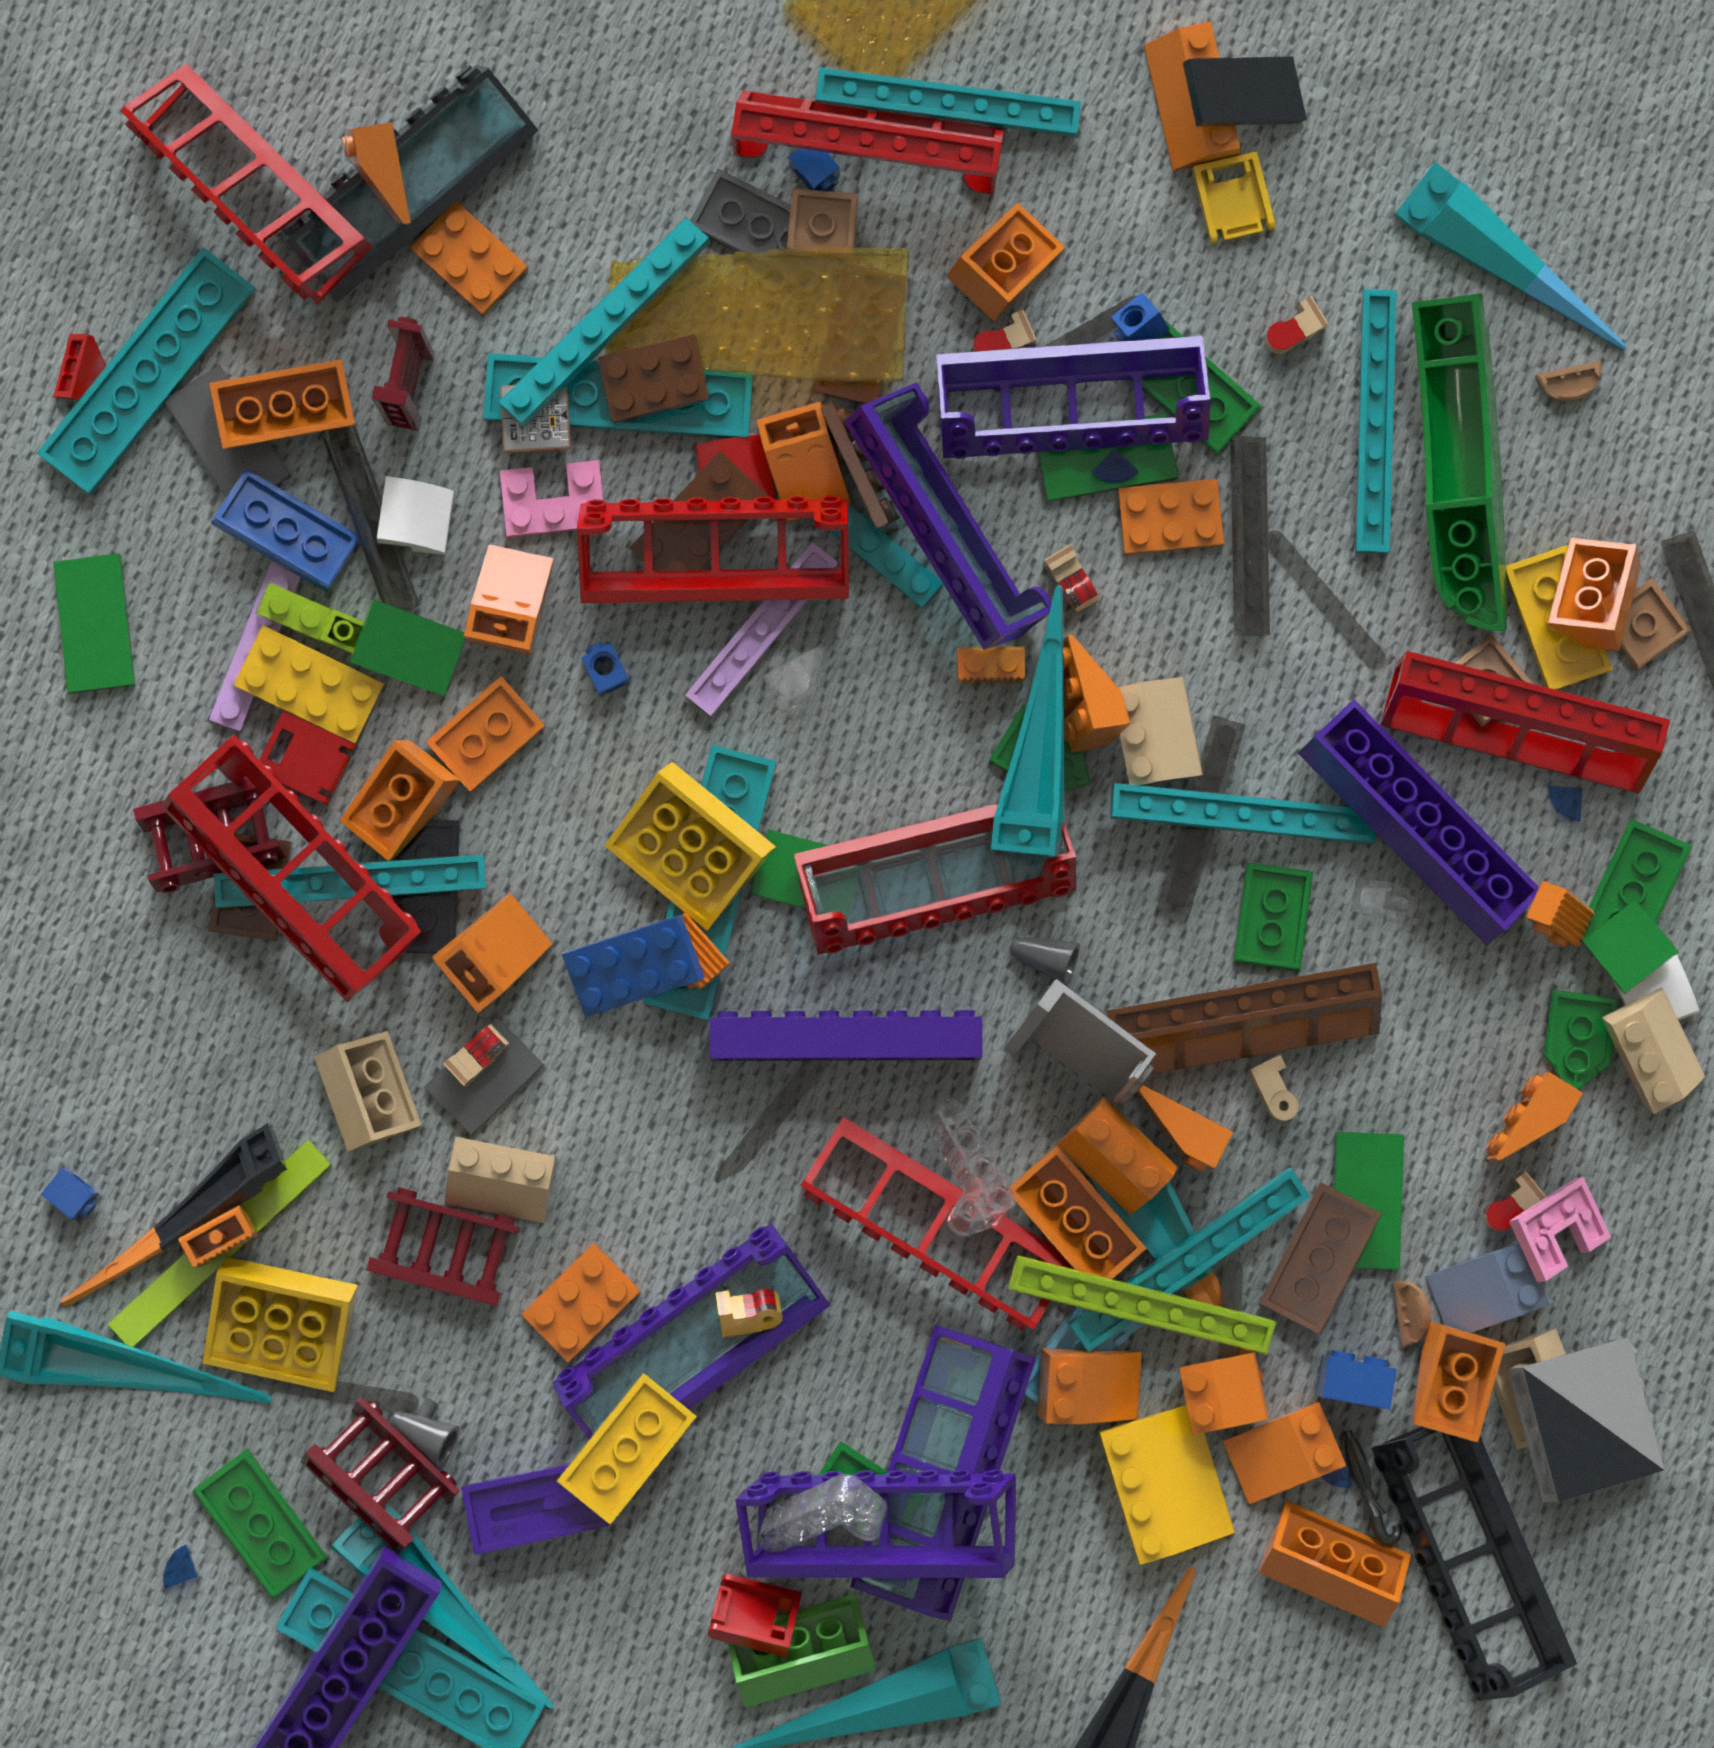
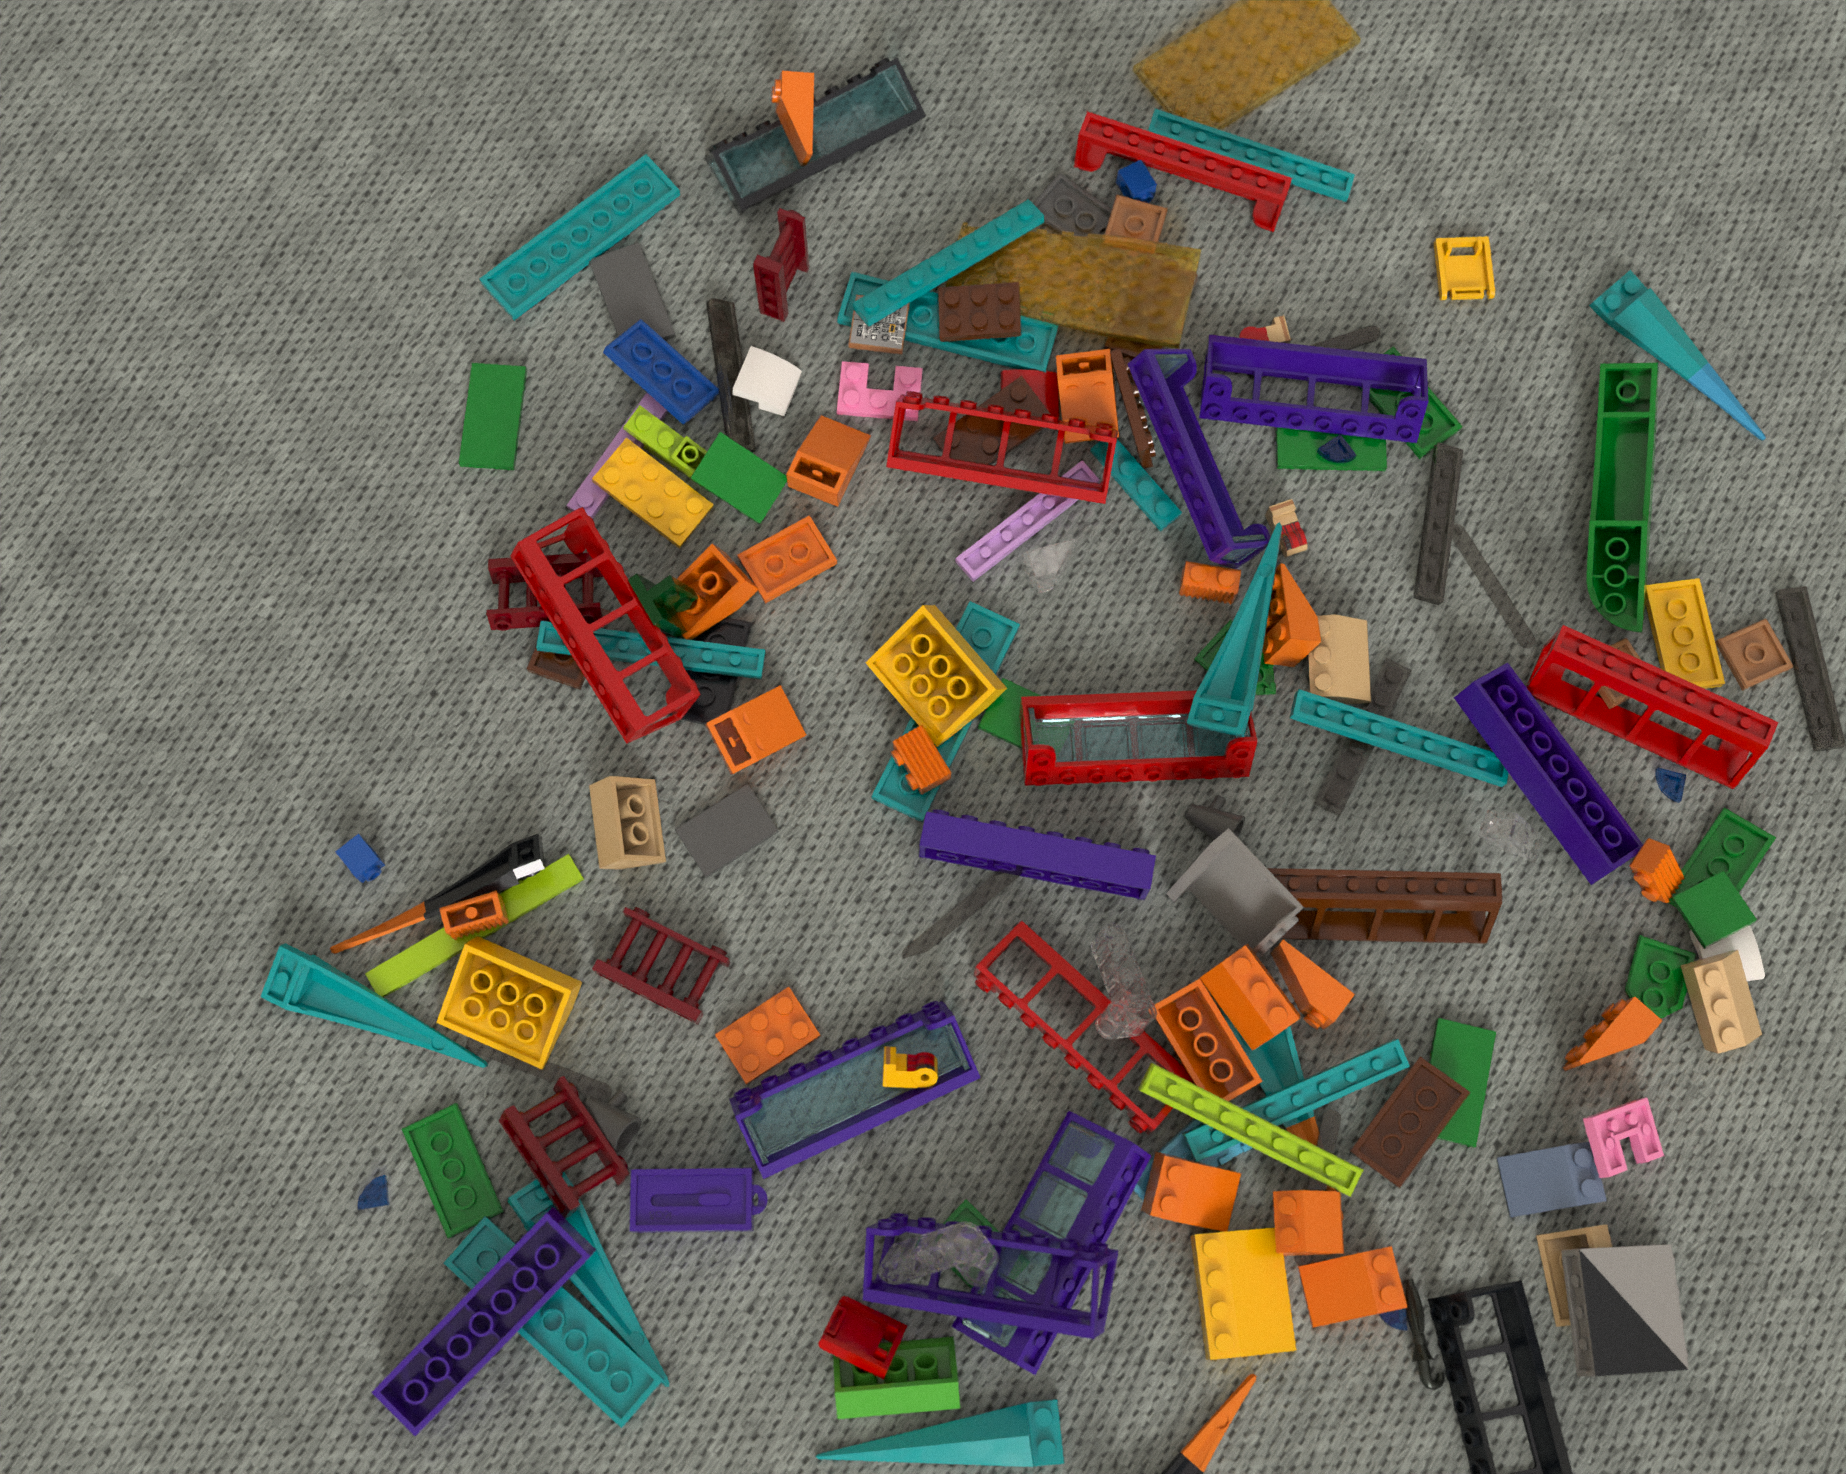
camera: 10 degrees right, 10 degrees down
red slope [53,334,106,400] -> none
window [120,64,373,304] -> none
orange slope [209,359,355,450] -> none
red container [259,710,356,806] -> none
orange plate [410,201,528,316] -> none
leg [443,1024,510,1087] -> none
tan slope [445,1137,558,1223] -> none
yellow plate [557,1373,697,1525] -> none
blue plate [562,914,705,1017] -> none
blue brick [581,642,631,697] -> none
orange slope [946,202,1066,321] -> none
blue brick [1111,293,1170,342] -> none
orange plate [1118,479,1224,555] -> none
orange slope [1144,21,1240,172] -> none
black tile [1183,56,1307,127] -> none
green tile [1233,862,1313,971] -> none
tan leg [1248,1055,1299,1121] -> none
orange slope [1258,1500,1411,1627] -> none
leg [1265,296,1329,354] -> none
blue brick [1315,1350,1397,1410] -> none
teal plate [1355,289,1397,554] -> none
medium nougat plate [1393,1280,1431,1349] -> none
orange slope [1412,1321,1506,1442] -> none
leg [1482,1171,1547,1231] -> none
medium nougat plate [1535,361,1601,402] -> none
orange slope [1548,538,1641,651] -> none
none -> dark green bracket [628,573,698,638]

